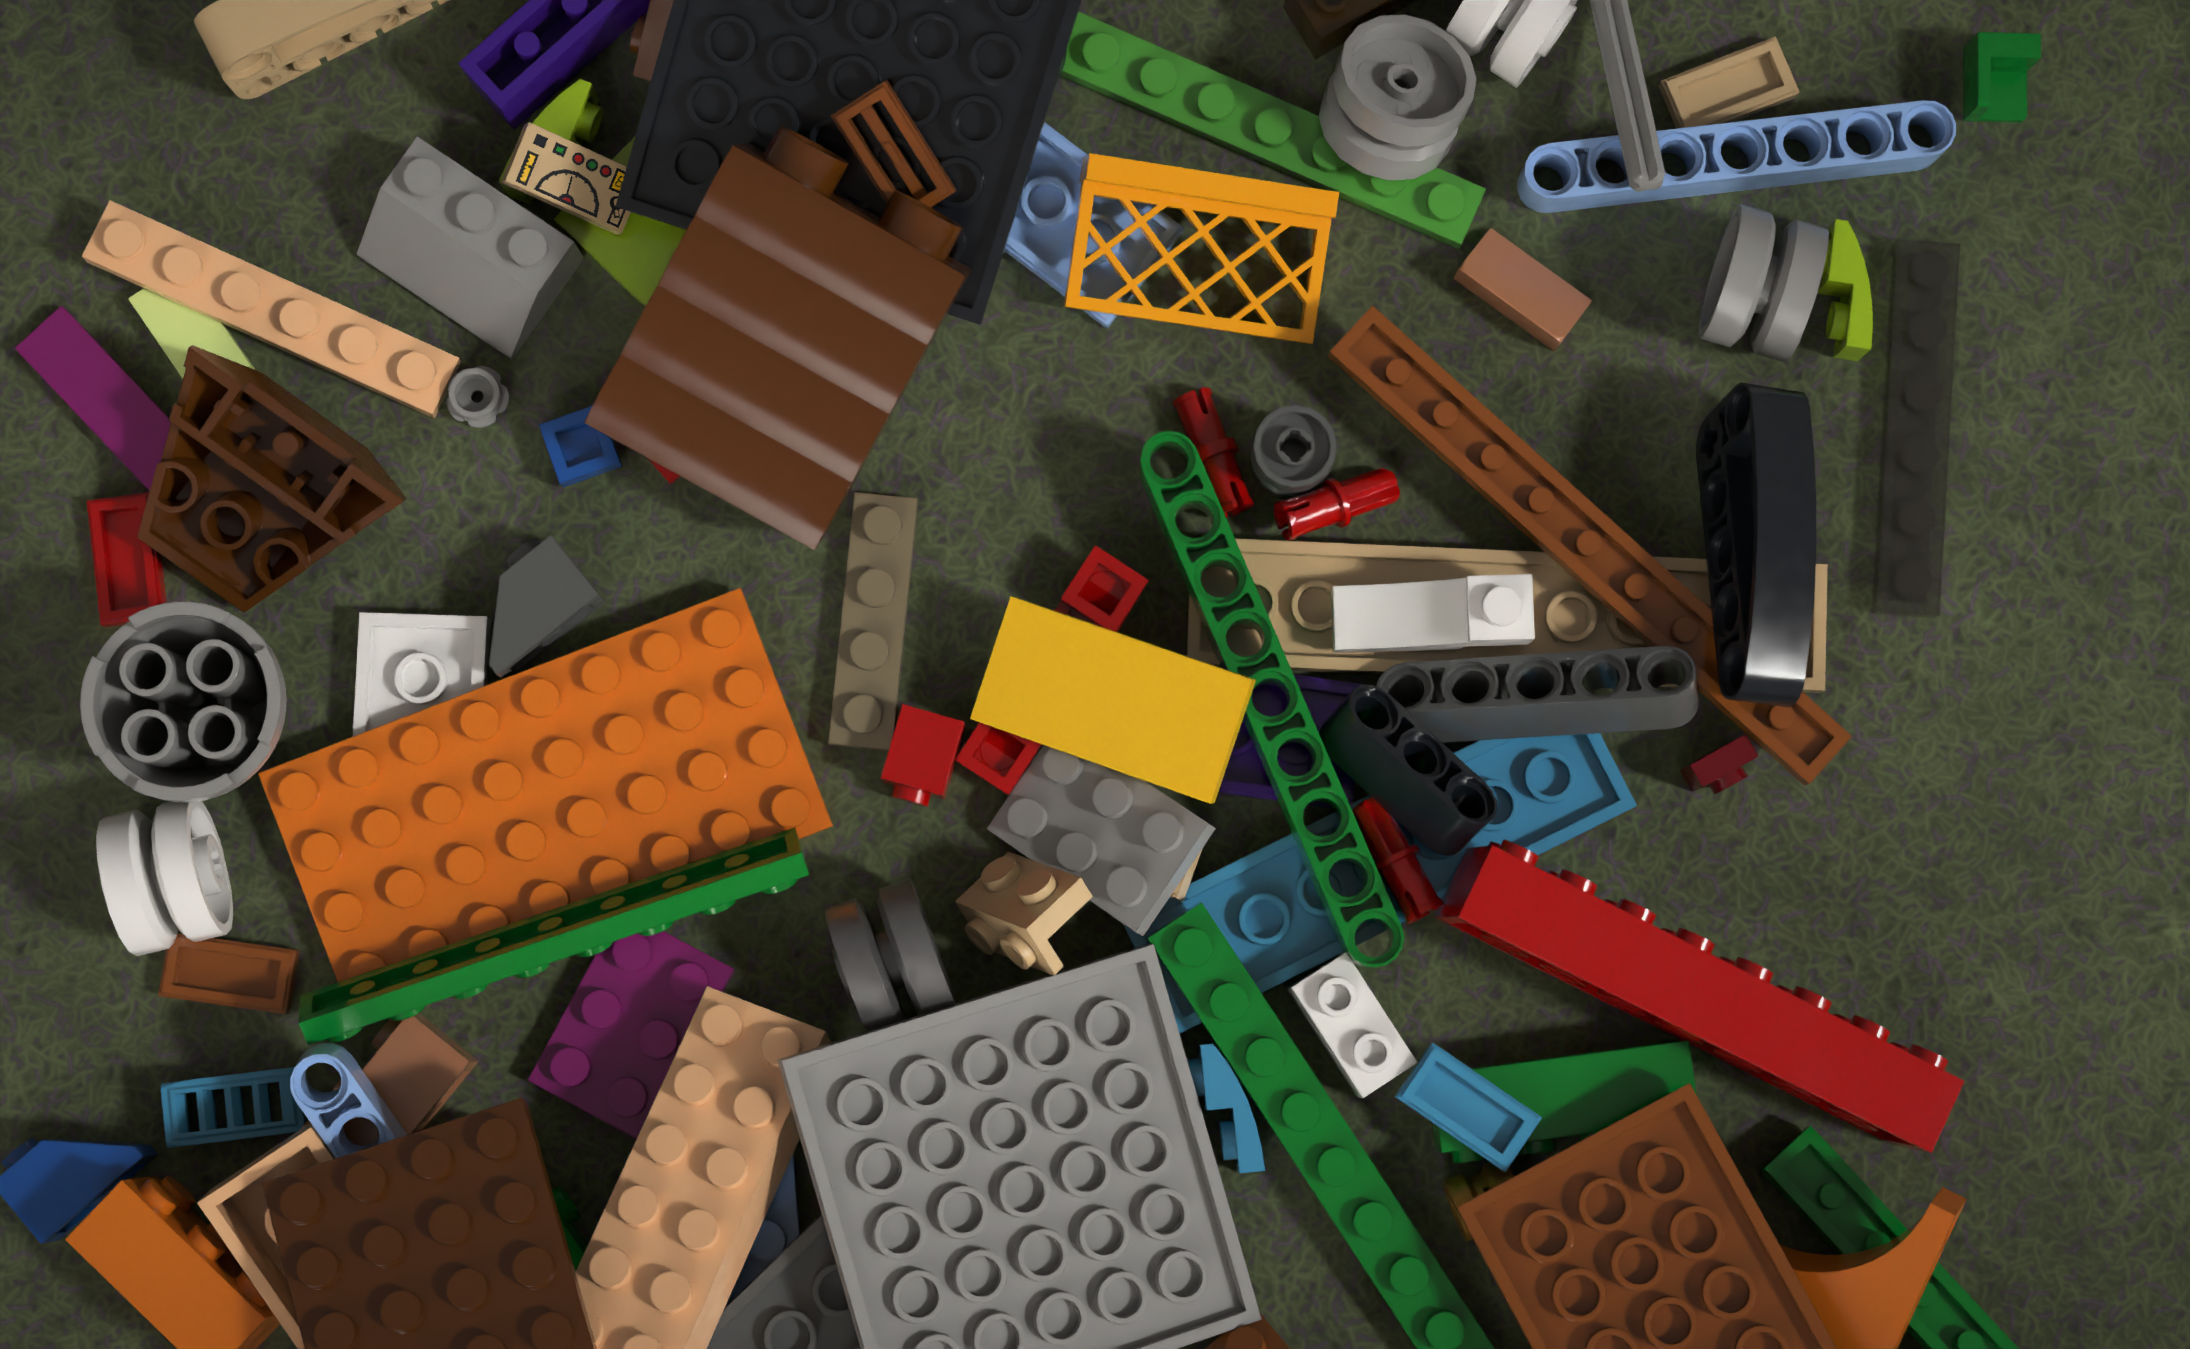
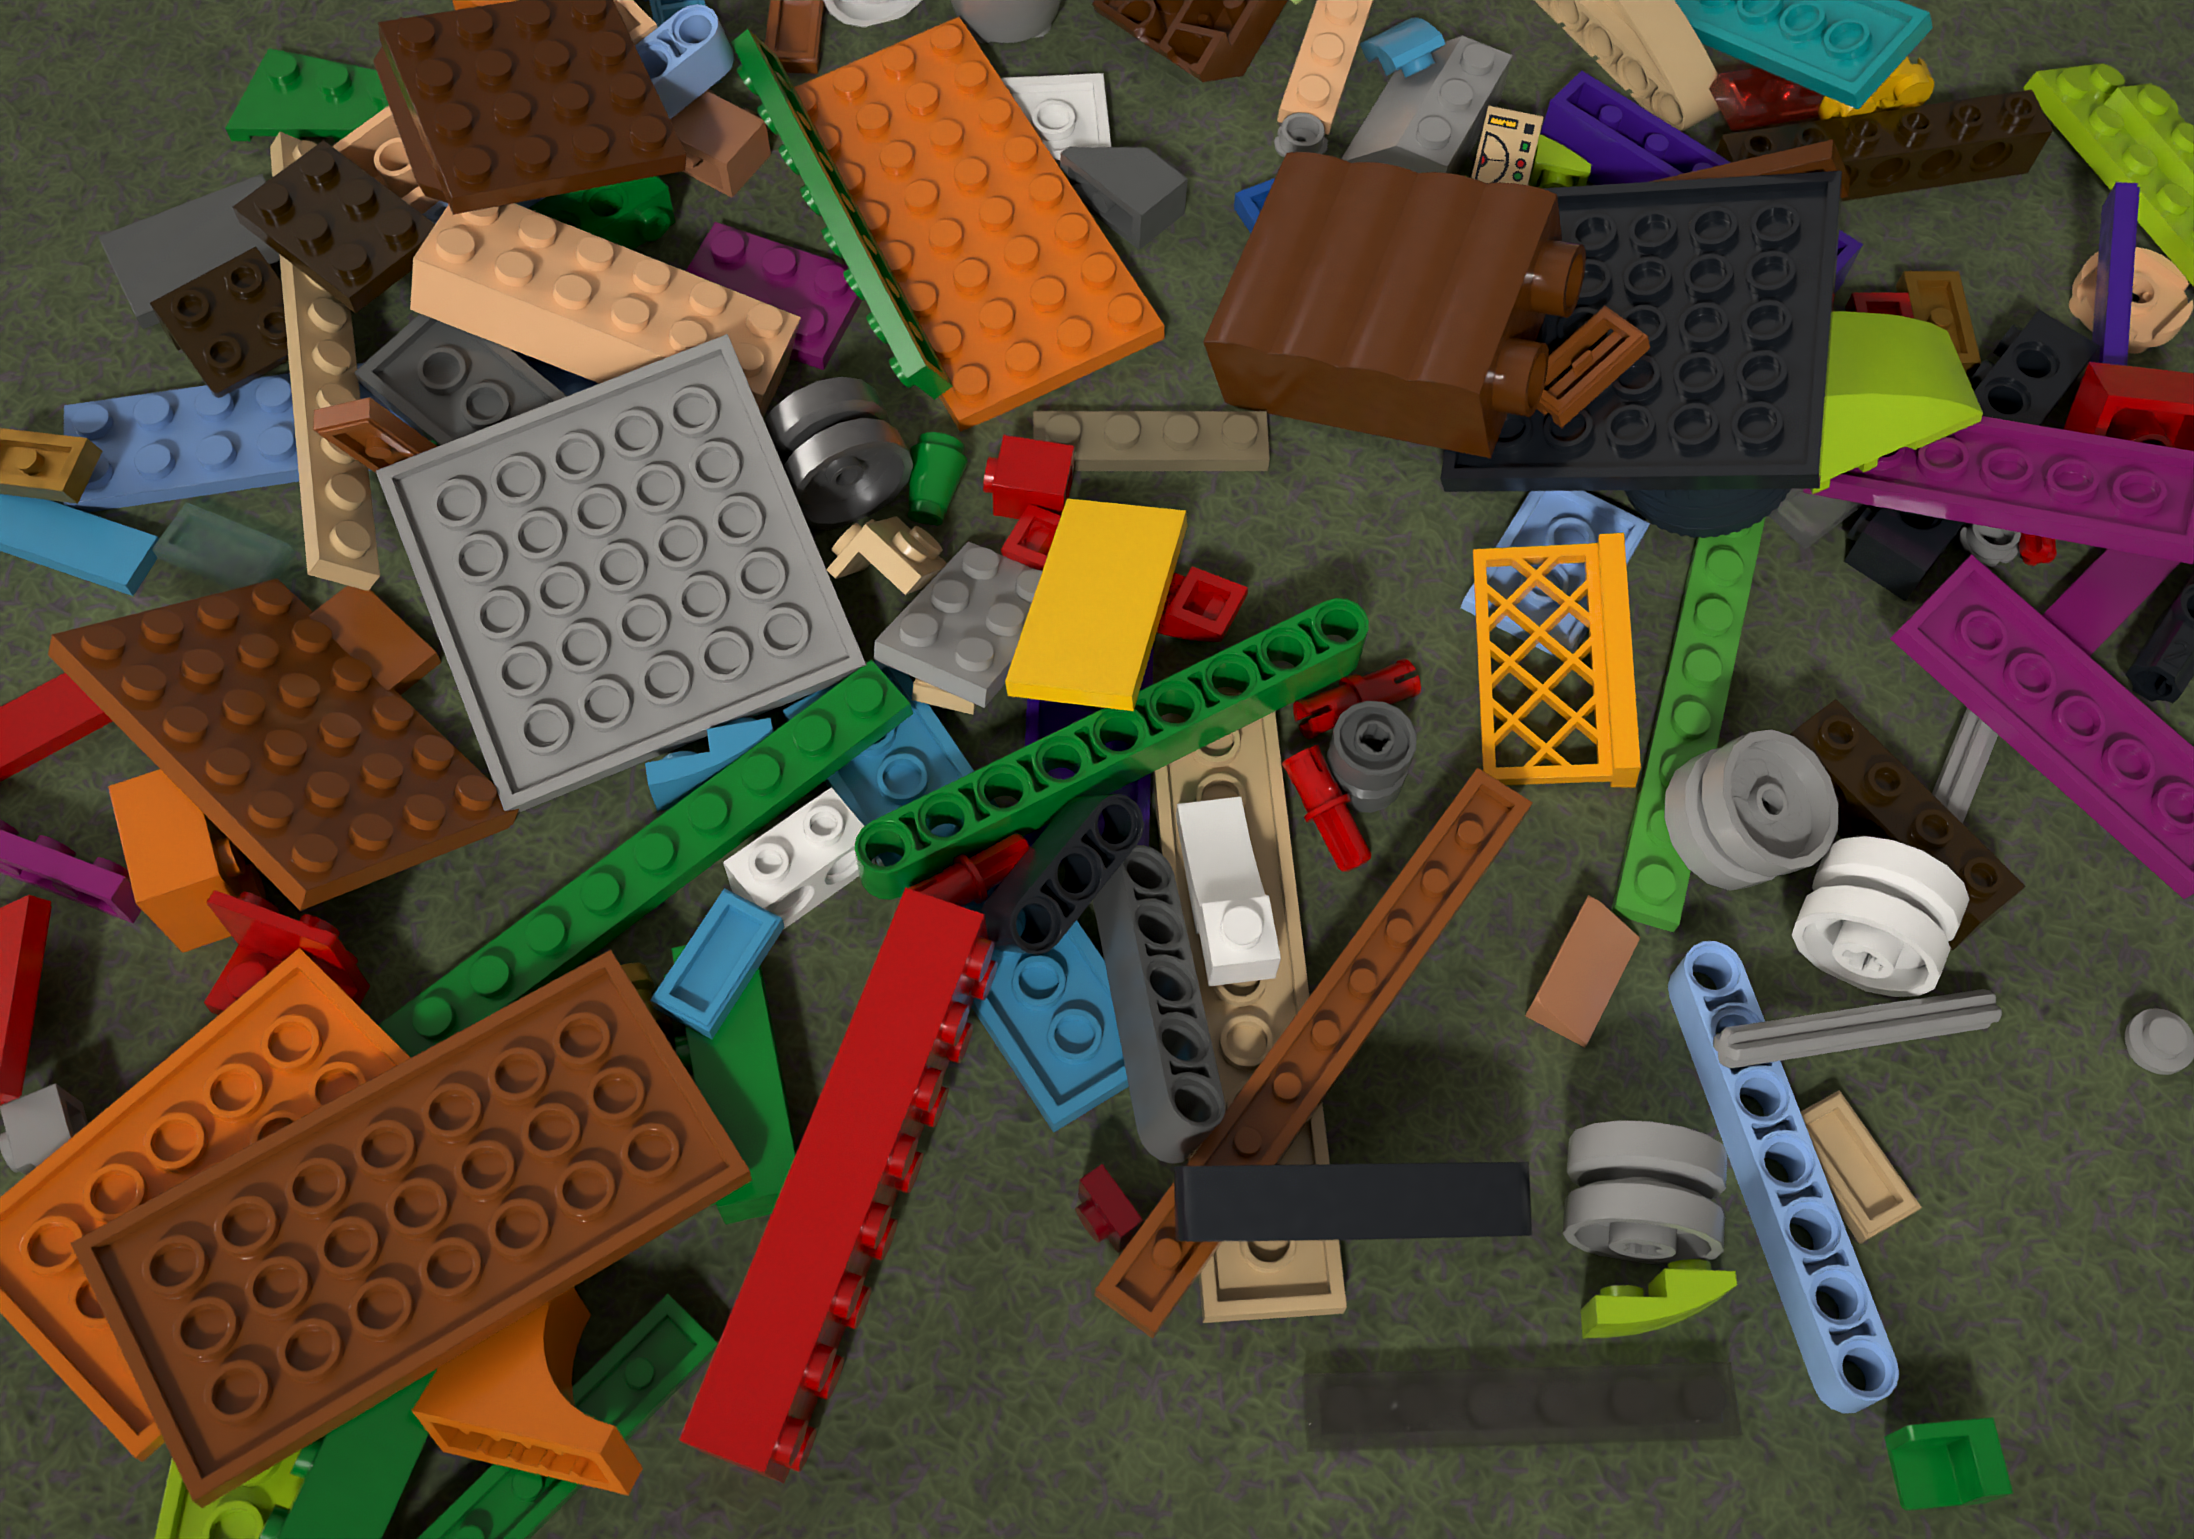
camera: 85 degrees right, 20 degrees down
none -> green cone [908,432,968,526]
none -> dark azure slope [1360,17,1446,78]

